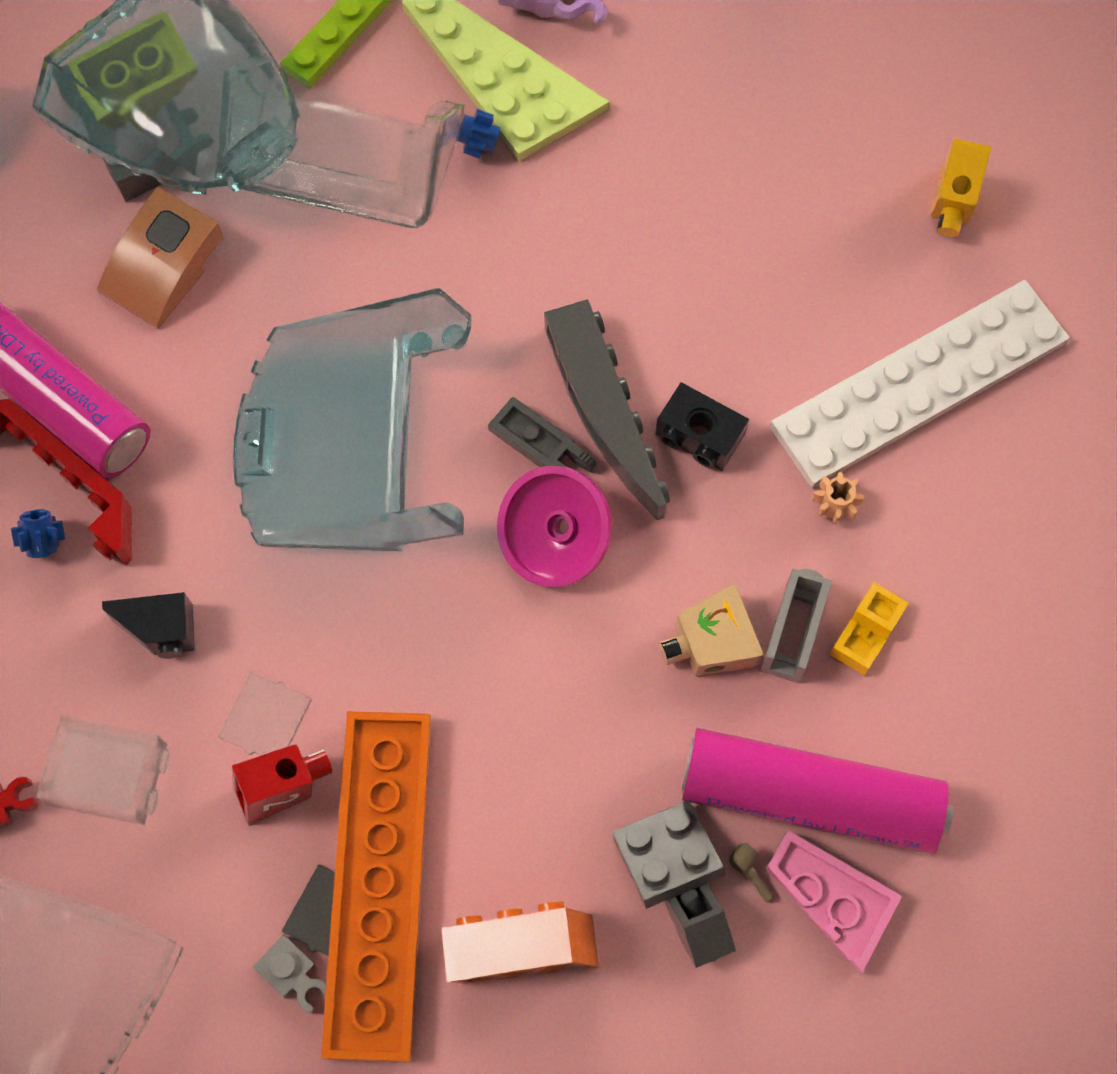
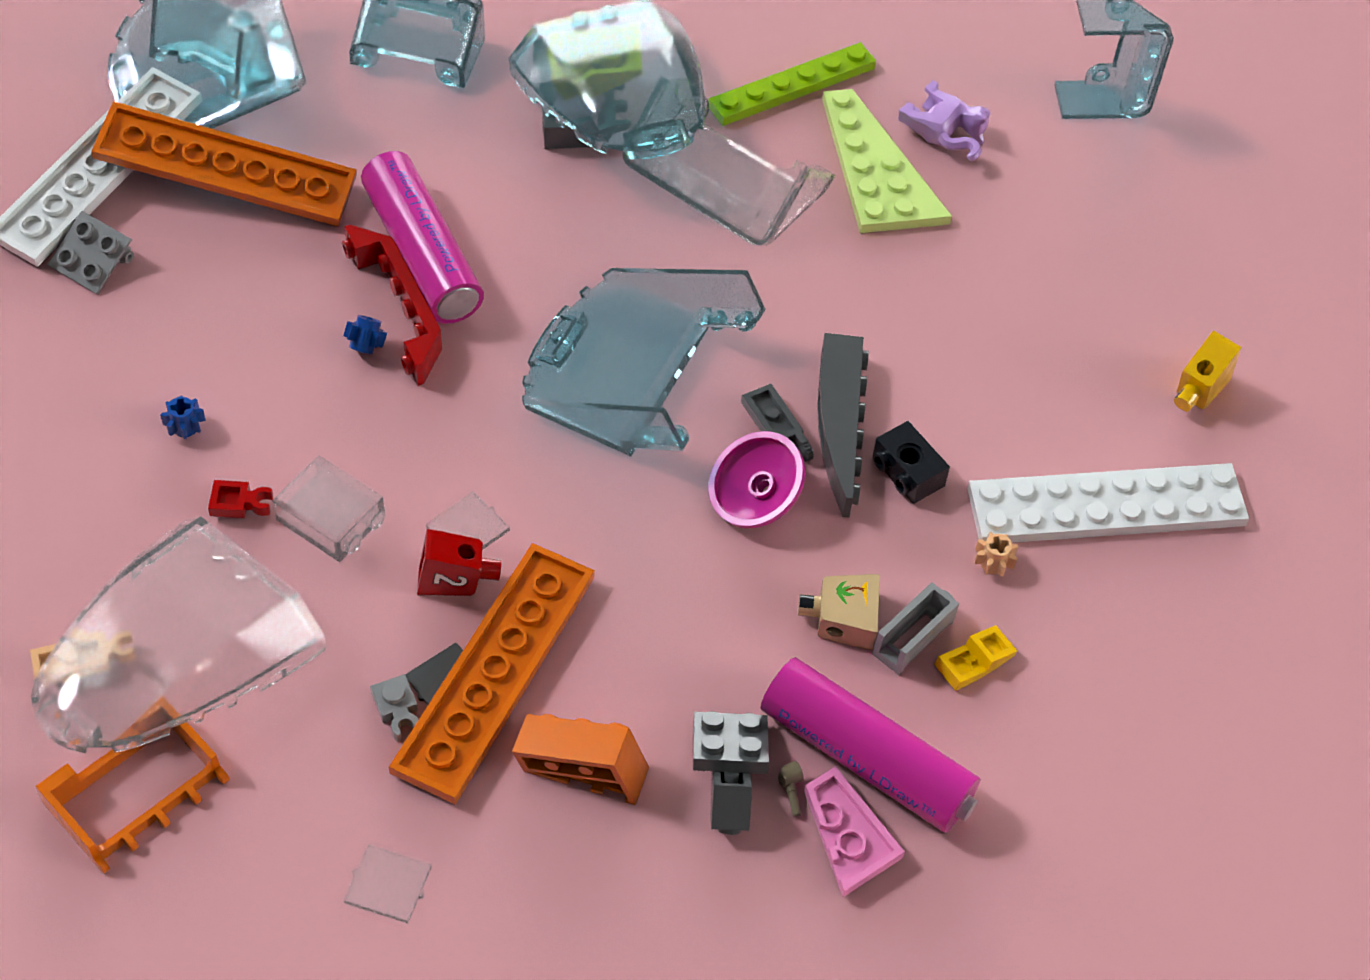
camera: 20 degrees right, 15 degrees down
nougat slope [97,187,224,329] -> none
black slope [102,592,195,659] -> none
blue gear [456,109,500,159] -> none

